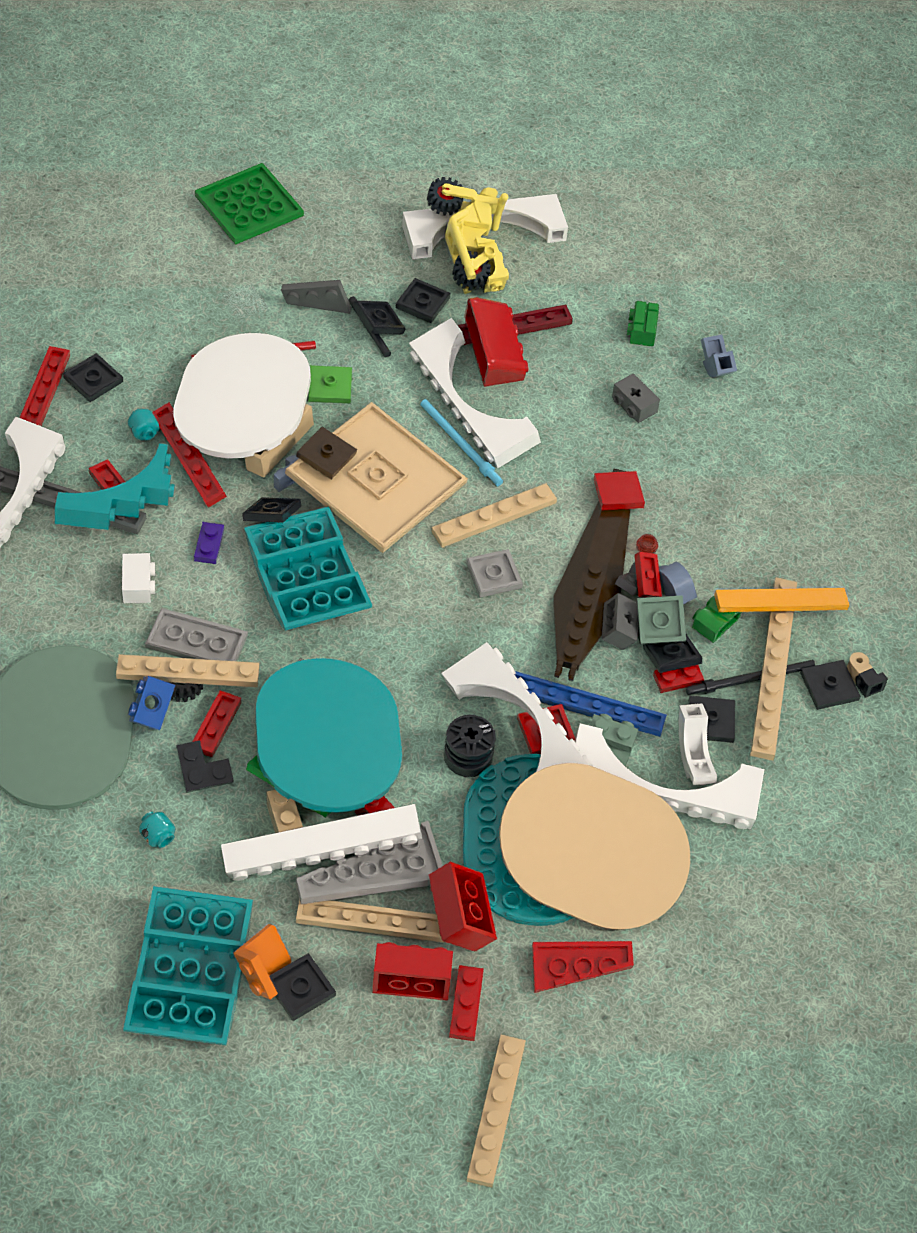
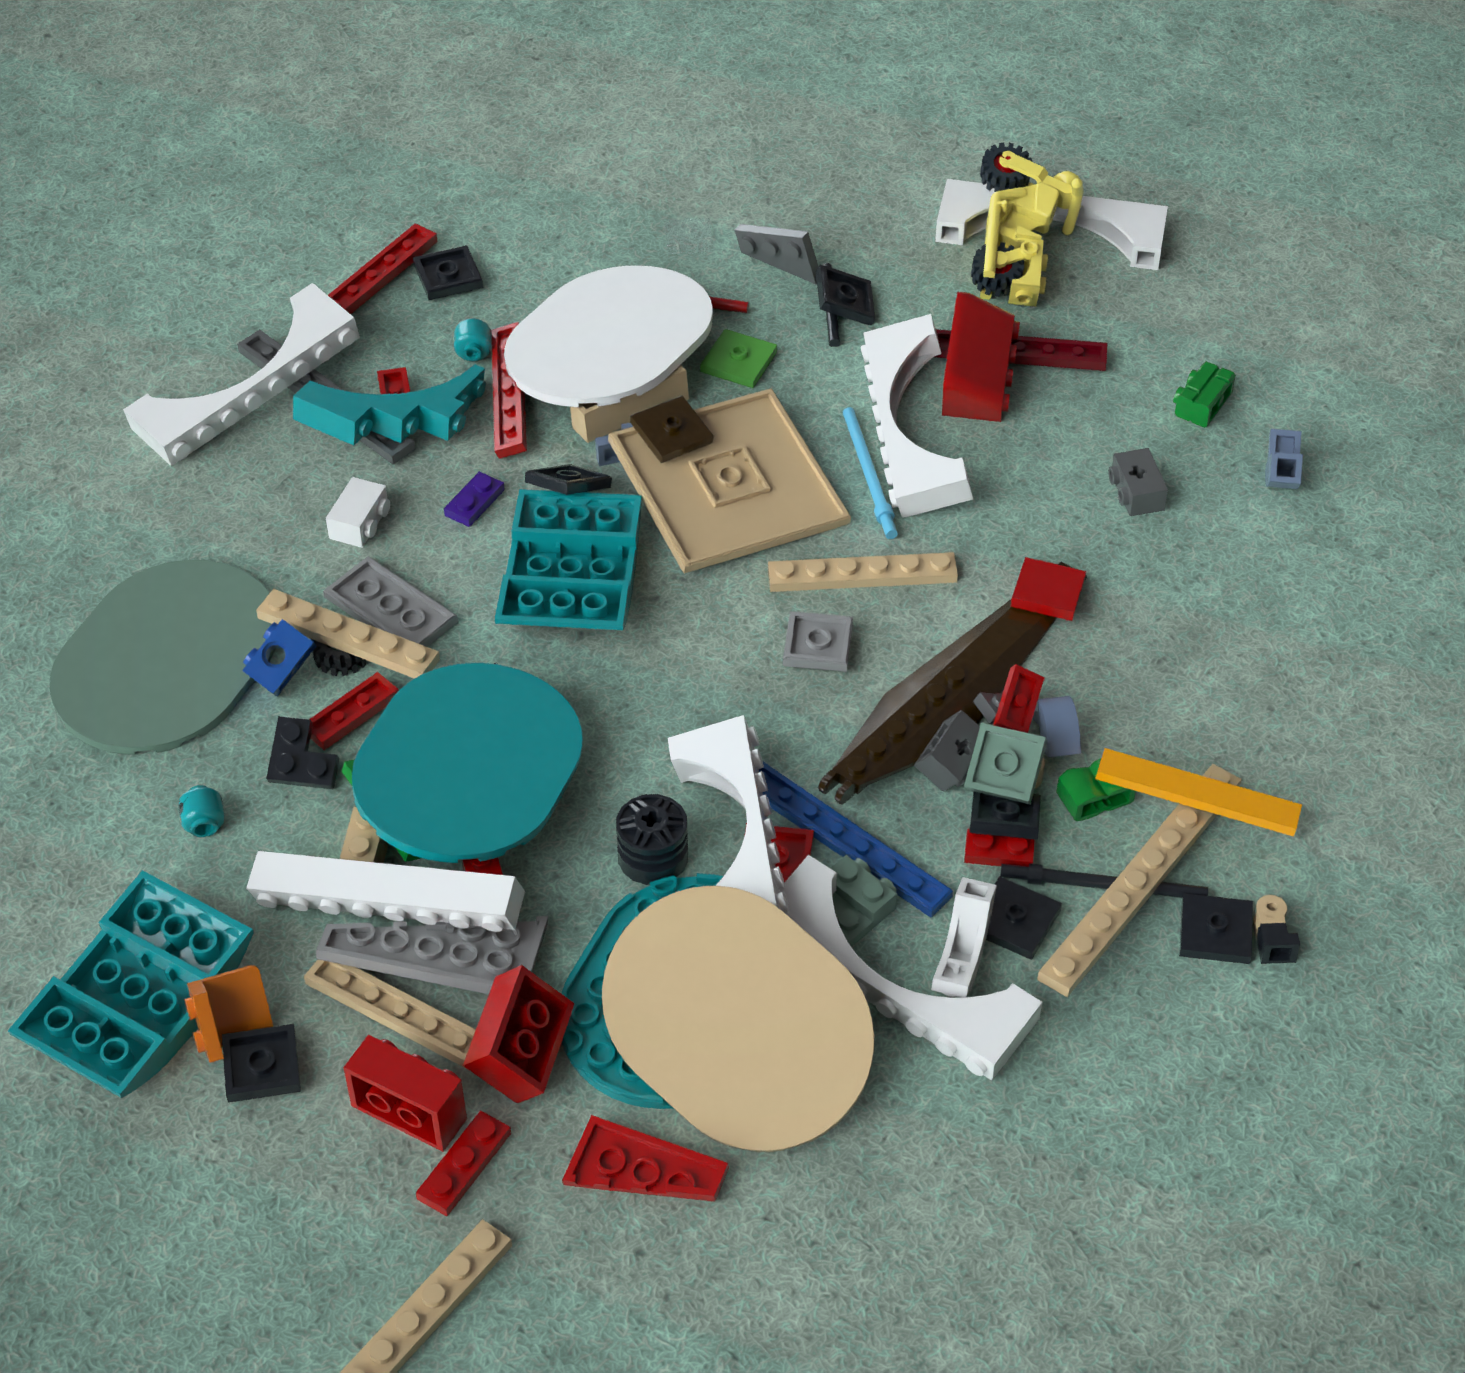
camera: 30 degrees right, 5 degrees down
green plate [195,163,304,245] -> none
black plate [395,278,451,323] -> none
clear red plate [636,534,658,554] -> none

